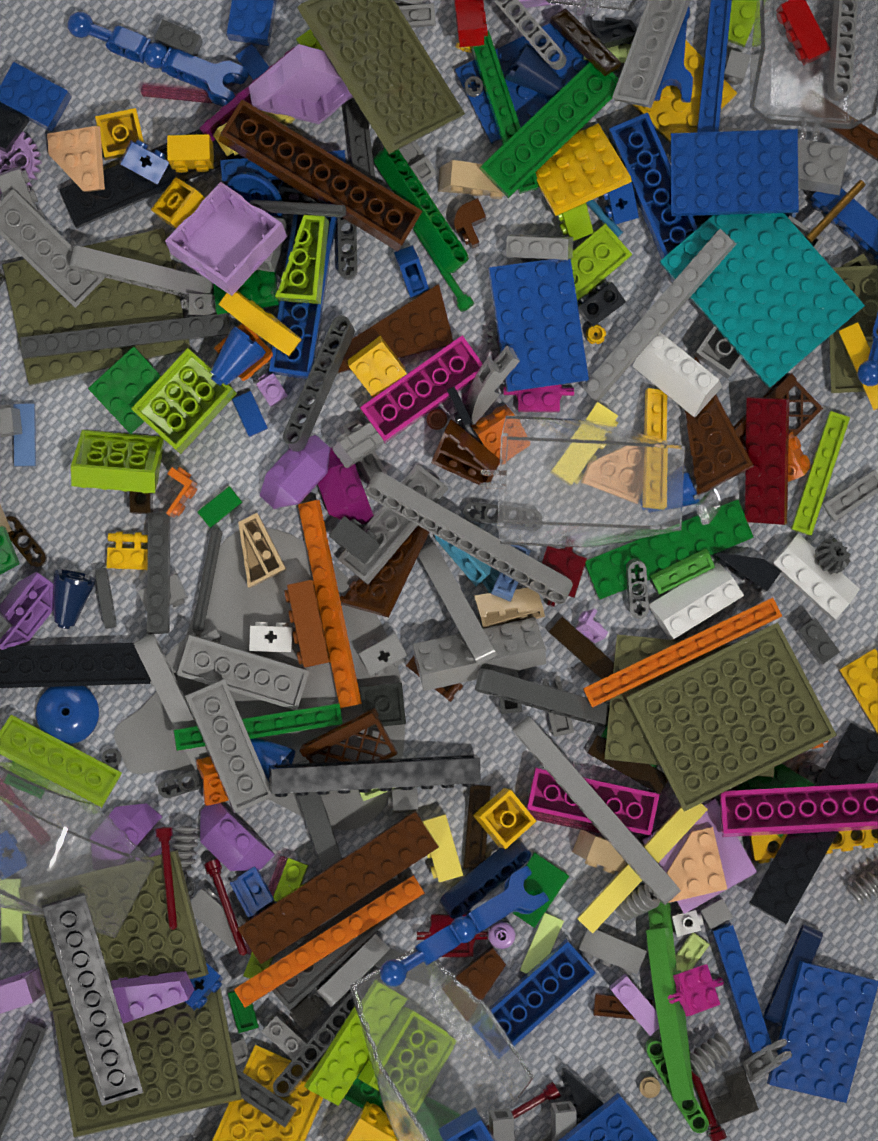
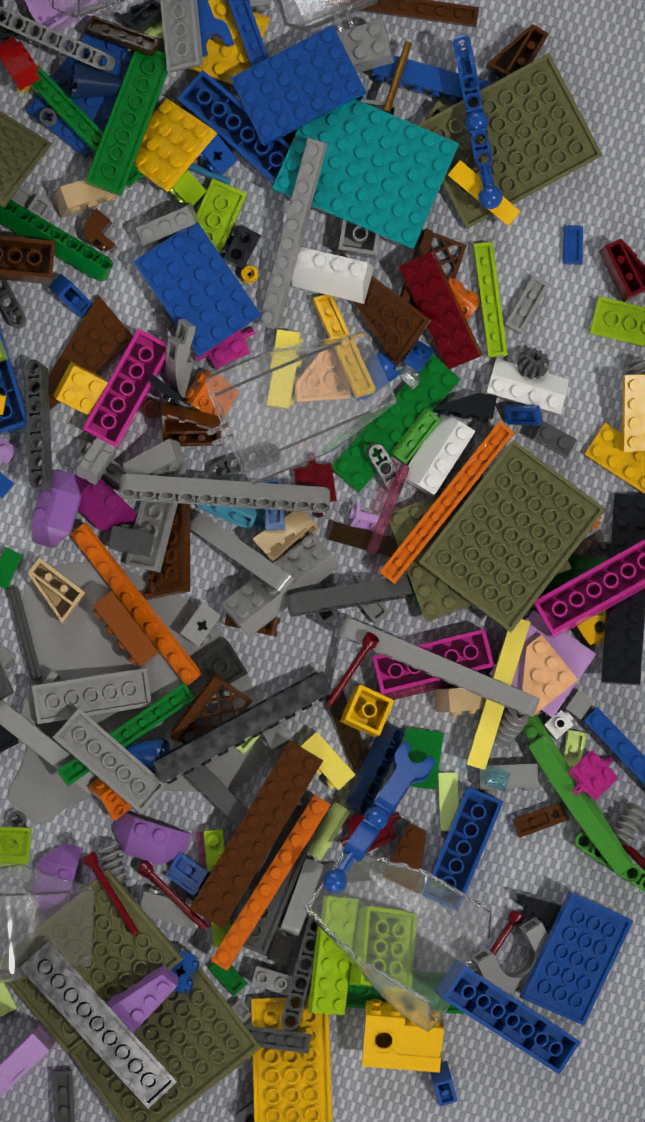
camera: 30 degrees left, 0 degrees up
dark grey beam [158,770,203,798] -> none
white brick [249,622,293,652] -> none
green piece [413,225,475,312] -> none
lavender head [488,920,516,949] -> none
dark brown tile [587,735,668,794] -> none
lavender slope [609,974,659,1036] -> none
tan plate [639,1076,661,1098] -> none
none -> light grey brick [123,439,186,476]
none -> yellowish green tile [308,802,351,861]
none -> dark red piece [326,632,380,707]
none -> clear pink axle [367,464,410,555]
none -> blue plate [404,341,435,372]
none -> clear light blue brick [485,767,511,792]
none -> blue plate [504,404,543,426]

